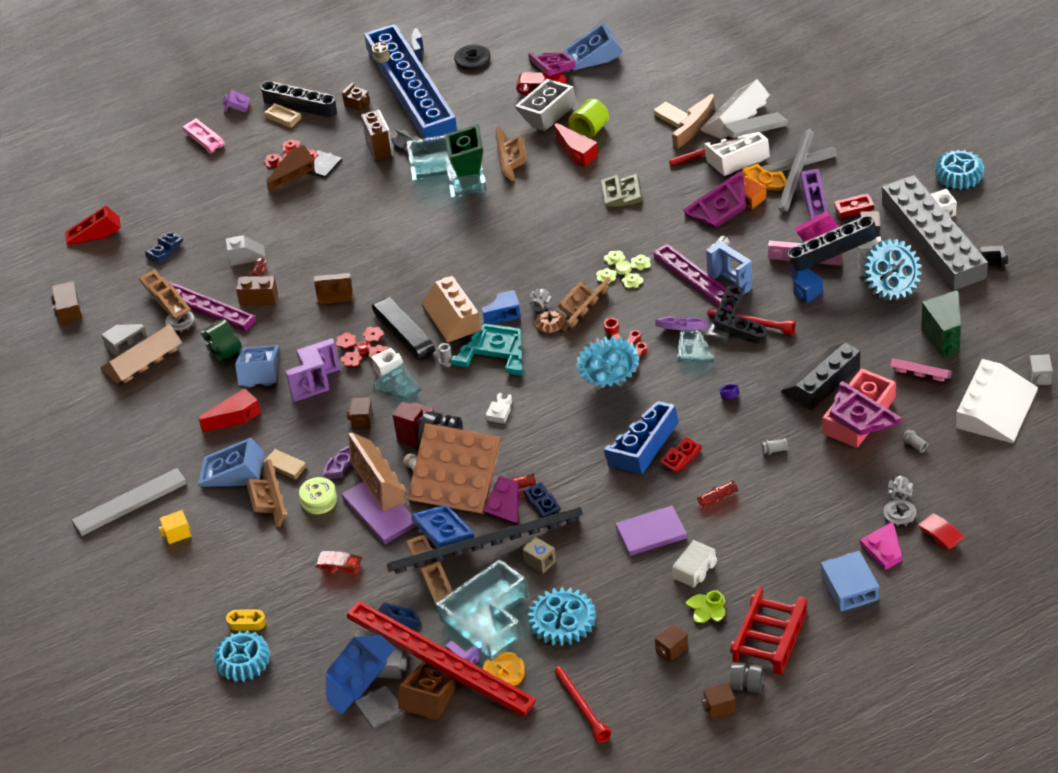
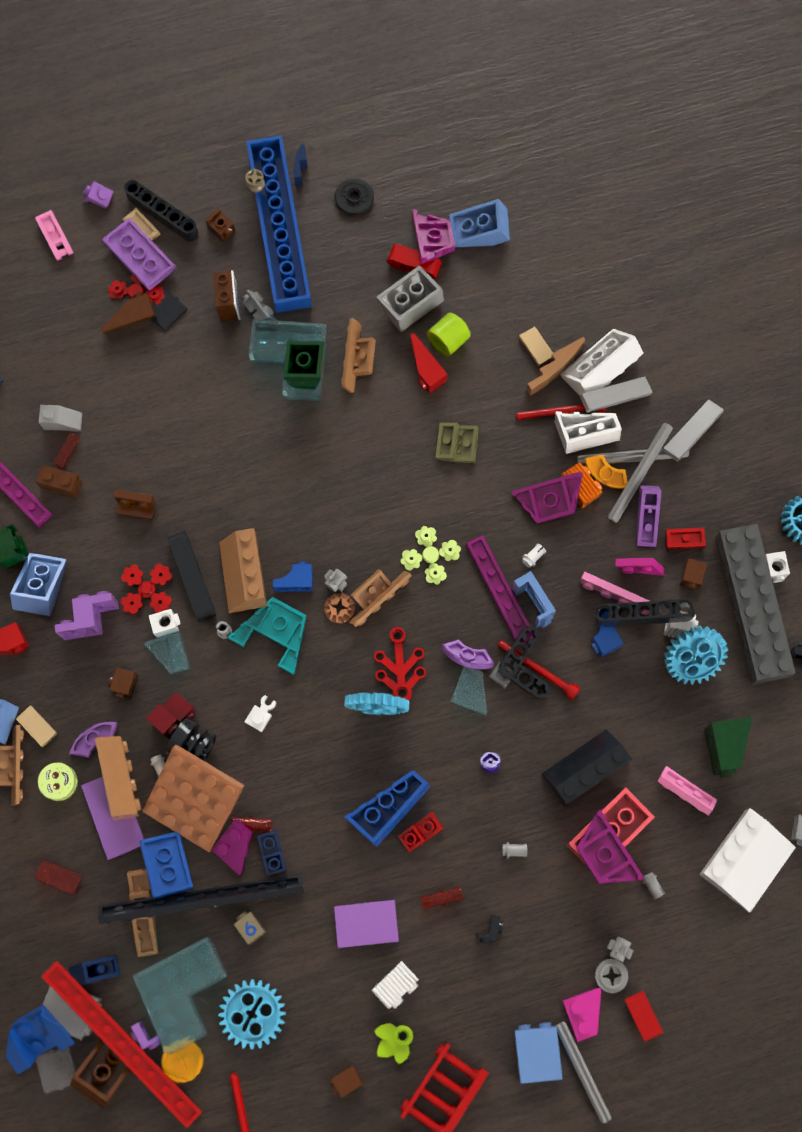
camera: 10 degrees right, 30 degrees up
none -> medium lavender tile [102,218,177,291]
none -> black bracket [476,915,503,945]
none -> light grey axle [556,1022,611,1123]
none -> light grey tile [663,399,724,462]

